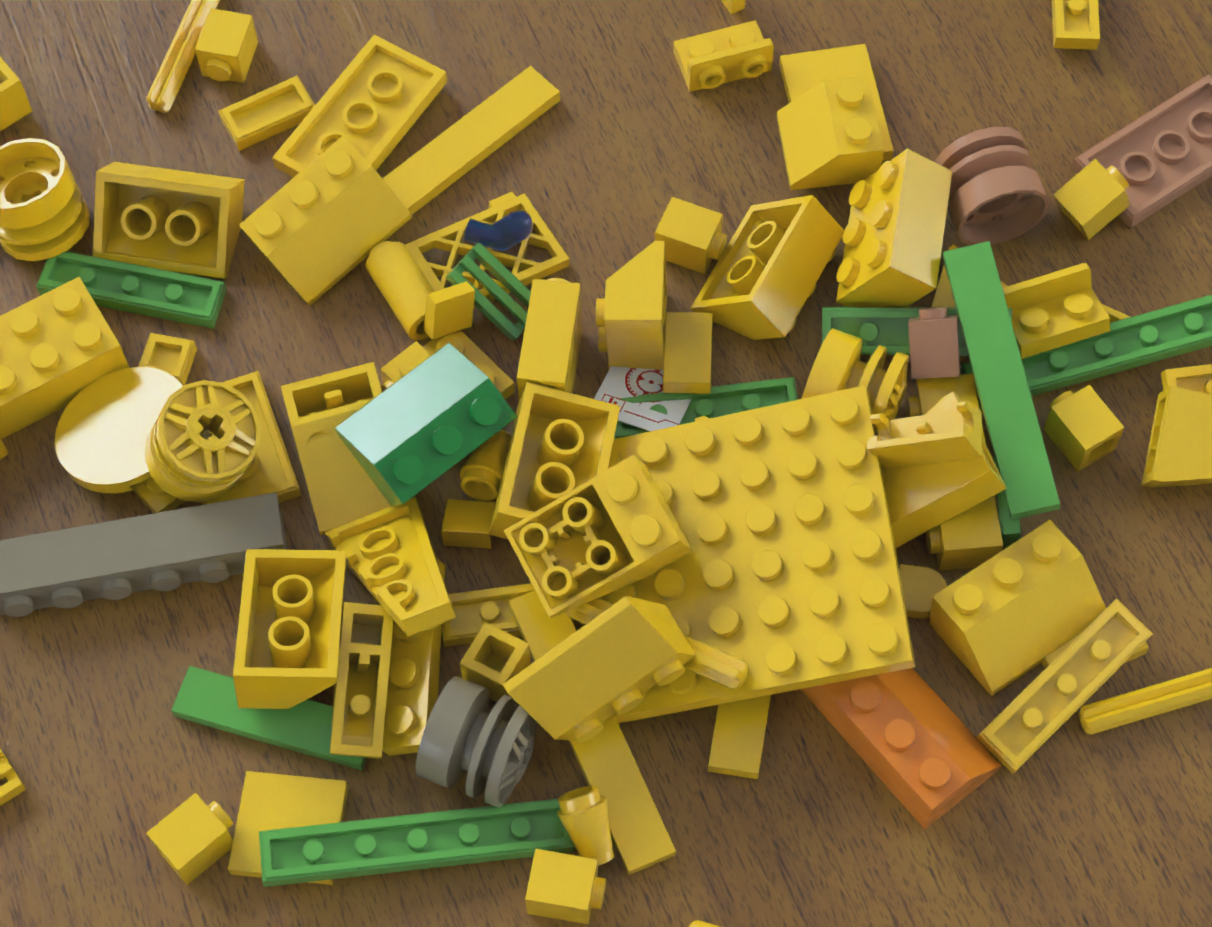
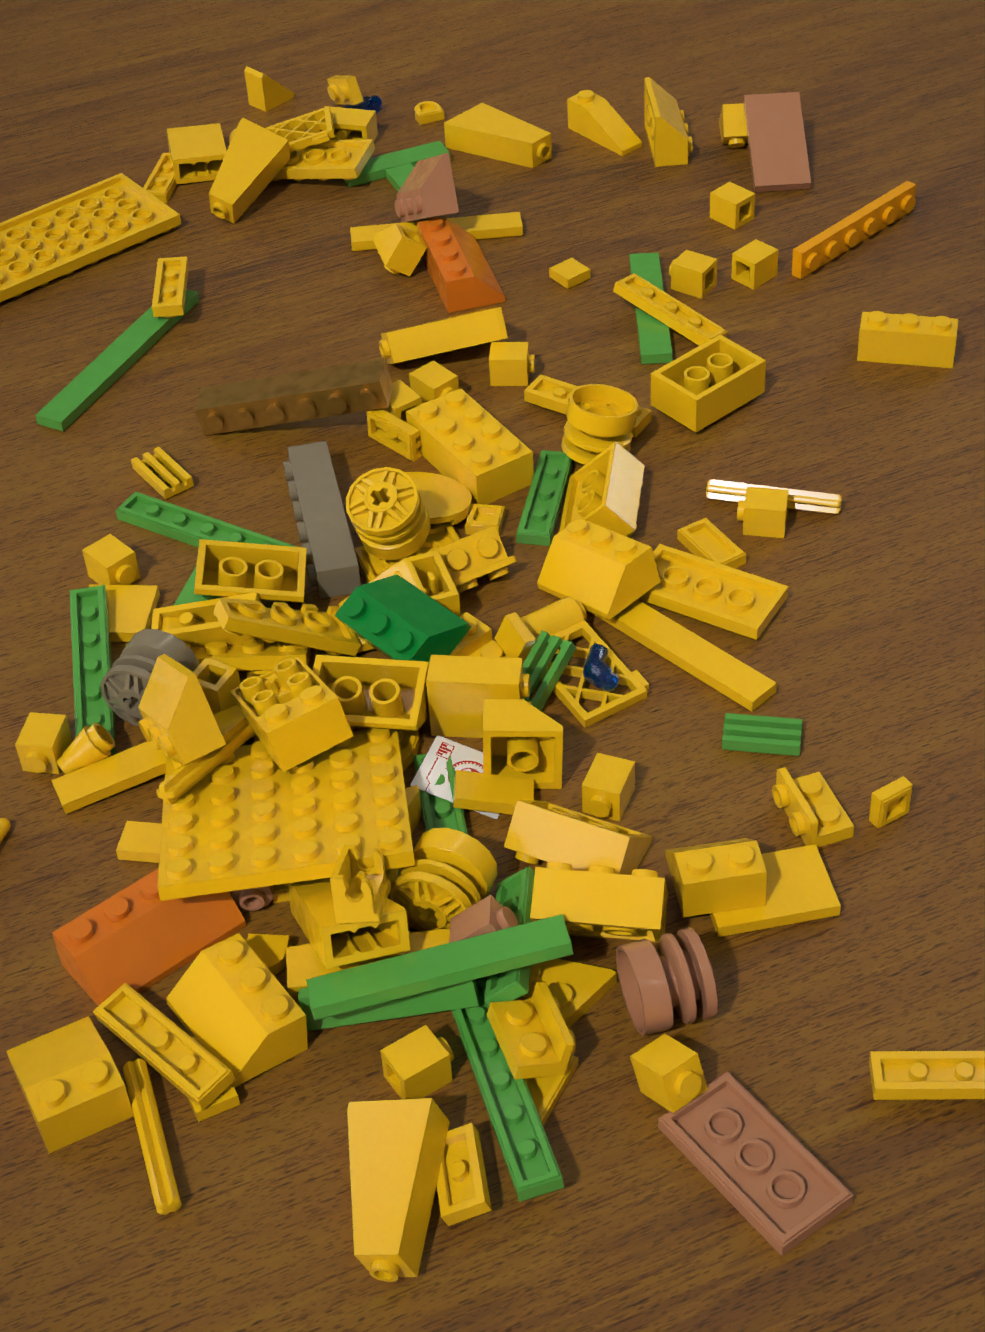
camera: 90 degrees right, 20 degrees down
none -> yellow slope [6,1016,134,1154]
none -> bright green tile [115,491,297,547]
none -> yellow bracket [430,526,517,593]
none -> bright green tile [722,713,803,756]

